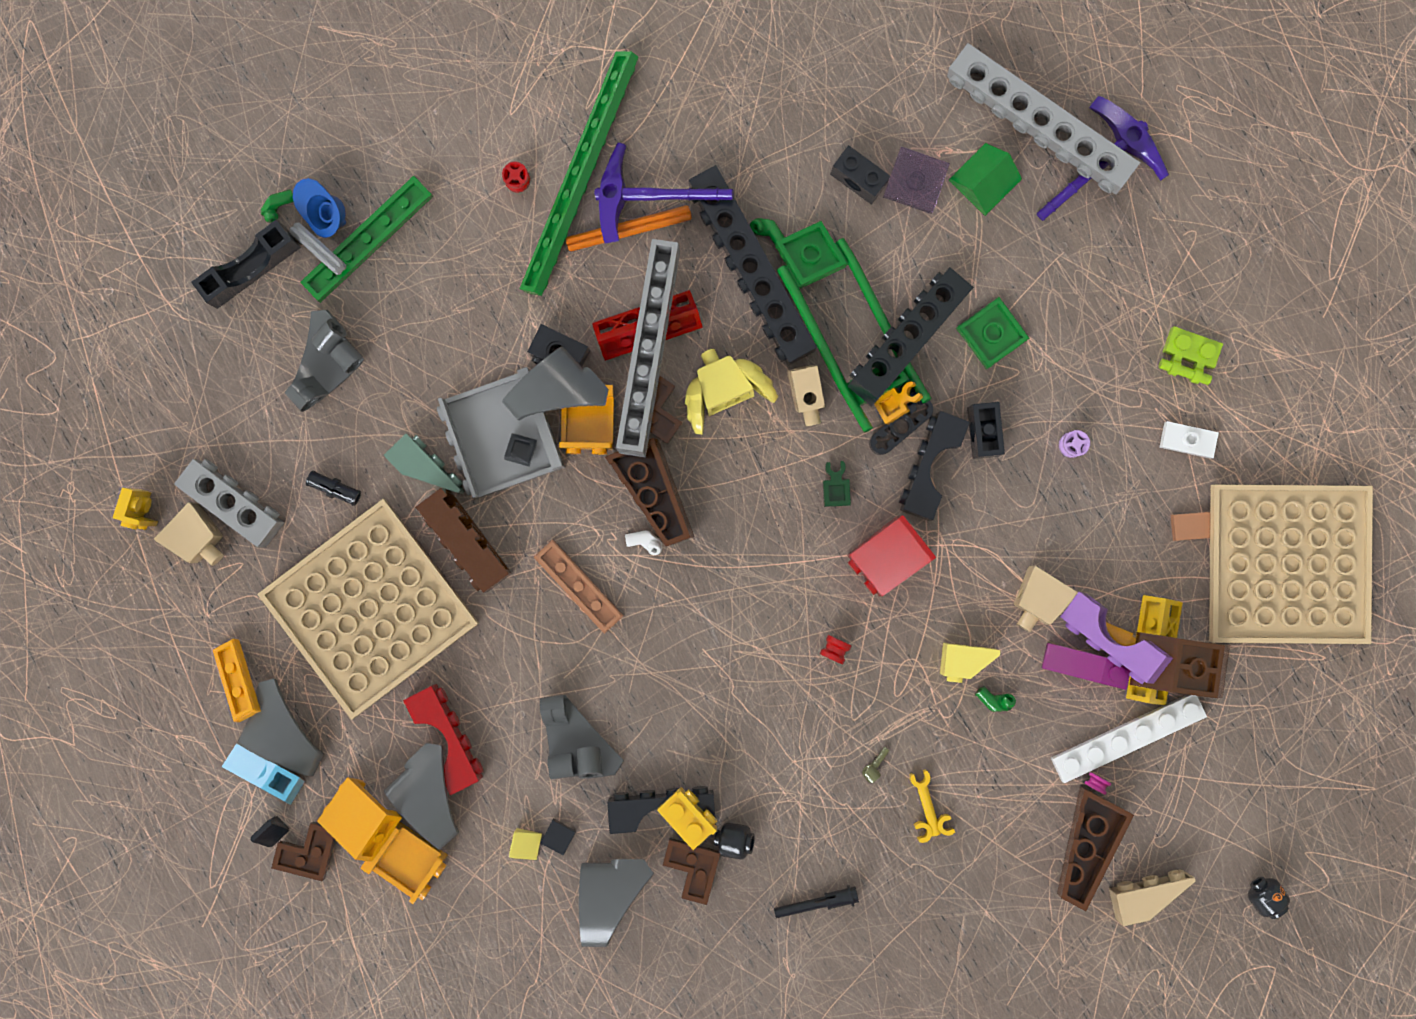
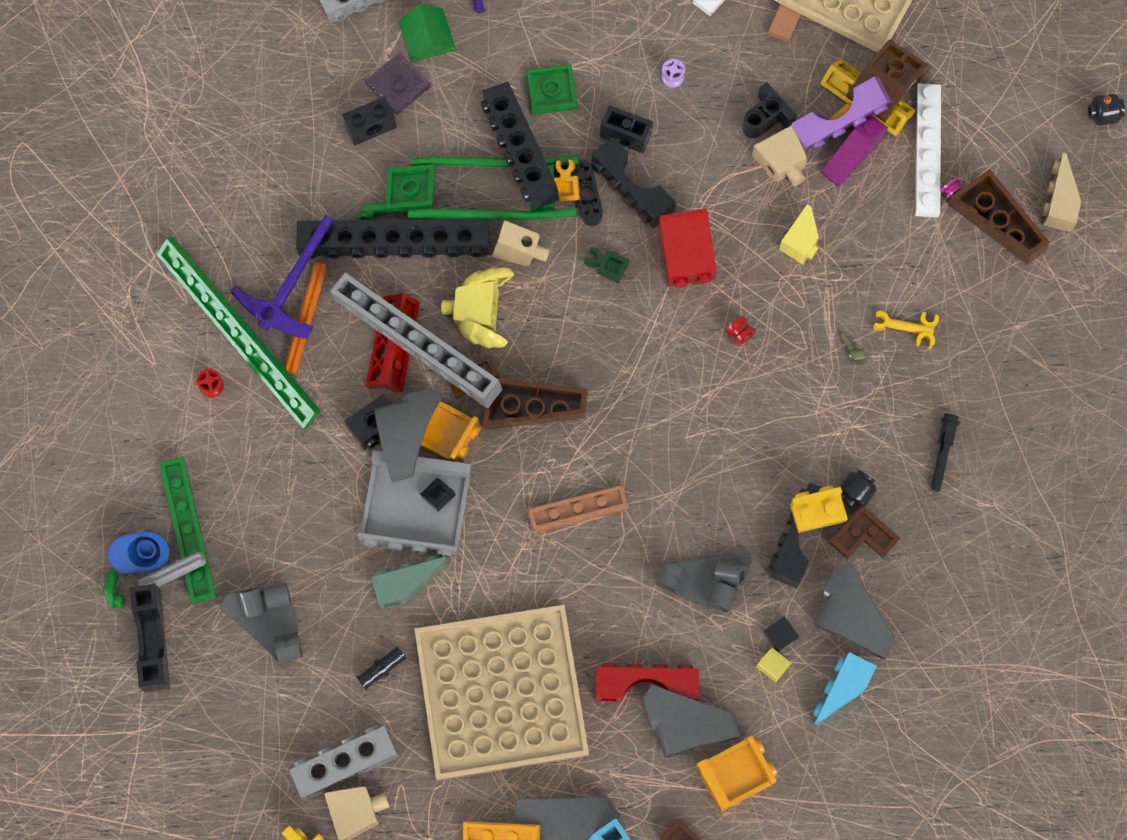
camera: 65 degrees left, 15 degrees down
light orange panel [317,777,402,862] -> none
reddish brown wedge [415,488,513,593] -> none
white arm [625,530,663,555] -> none
green arm [975,686,1016,712] -> none
none -> black tile [742,82,797,138]
none -> medium azure slope [813,652,877,726]

